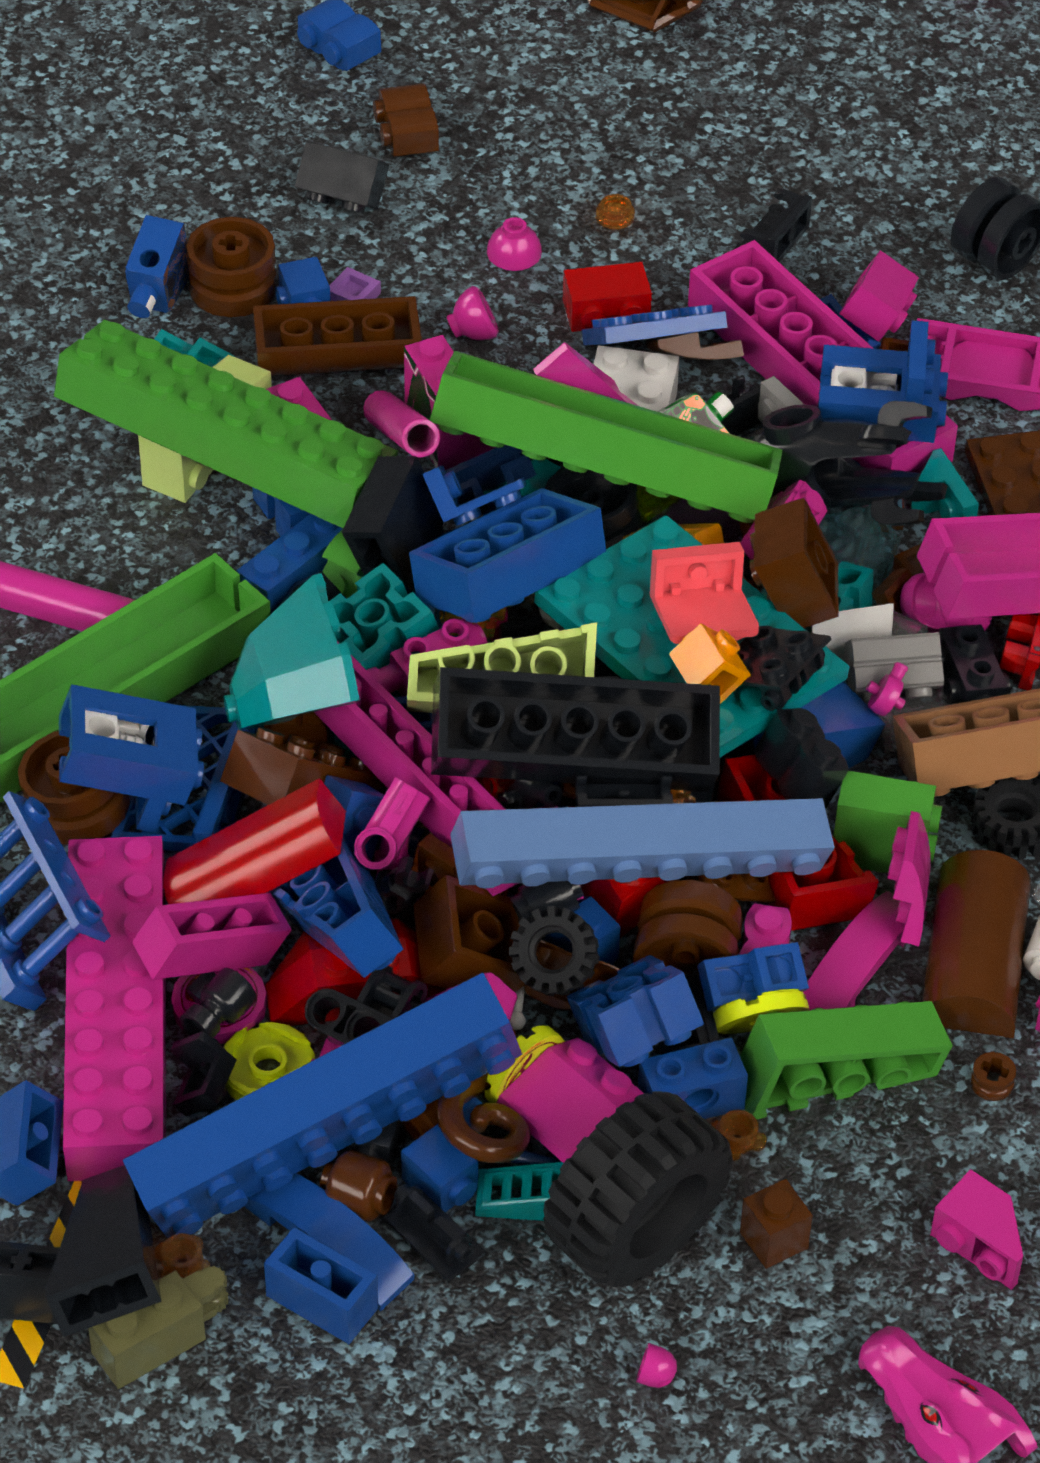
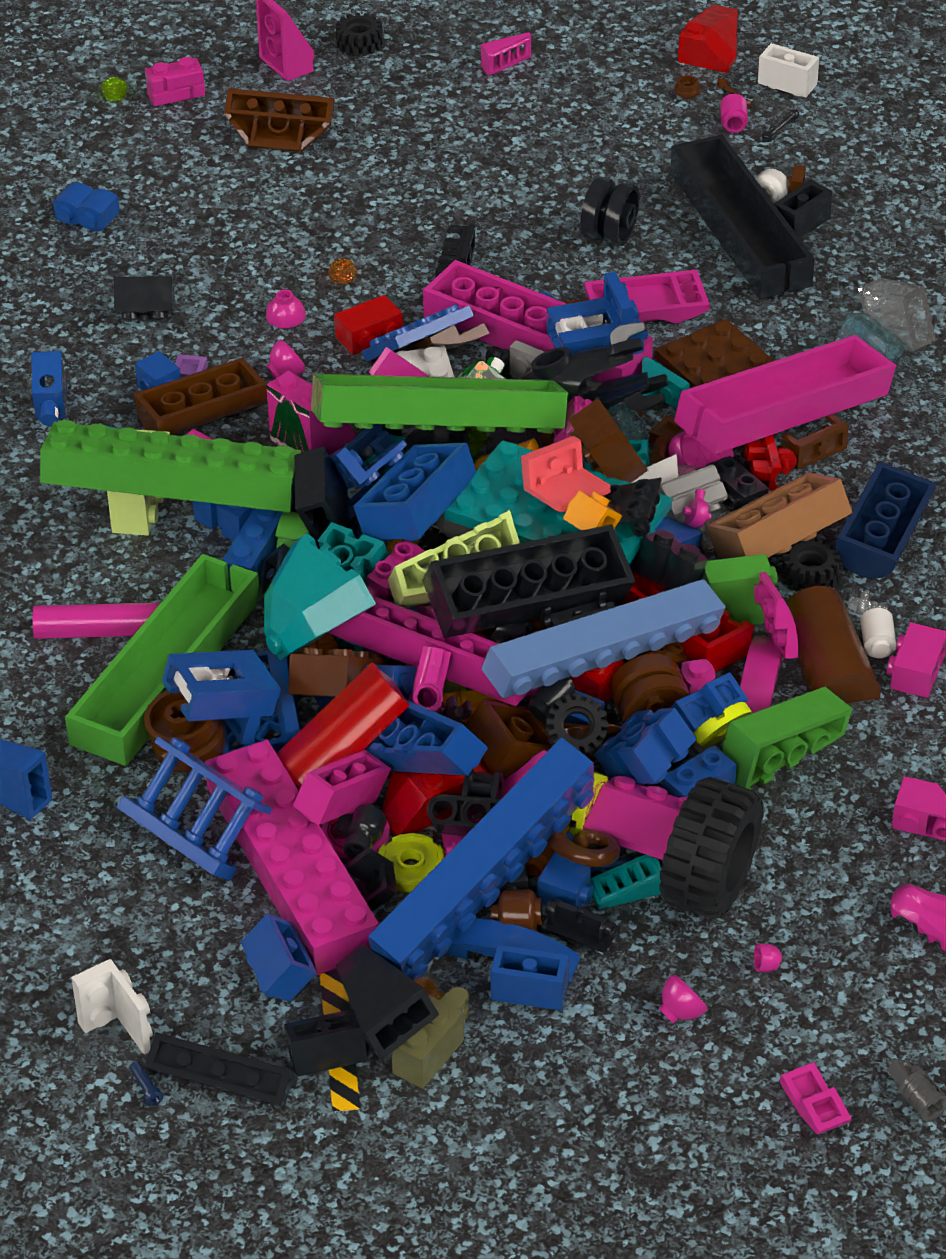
camera: 20 degrees left, 5 degrees down
reddish brown wheel [186,217,277,318] -> none
dark pink piece [363,390,440,458] -> none
reddish brown brick [373,83,439,157] -> none
reddish brown plate [418,833,458,887] -> none
reddish brown brick [740,1179,813,1269] -> none
dark pink brick [839,250,919,342] -> none
reddish brown bush [971,1052,1016,1101] -> none
none -> dark pink brick [658,975,707,1024]

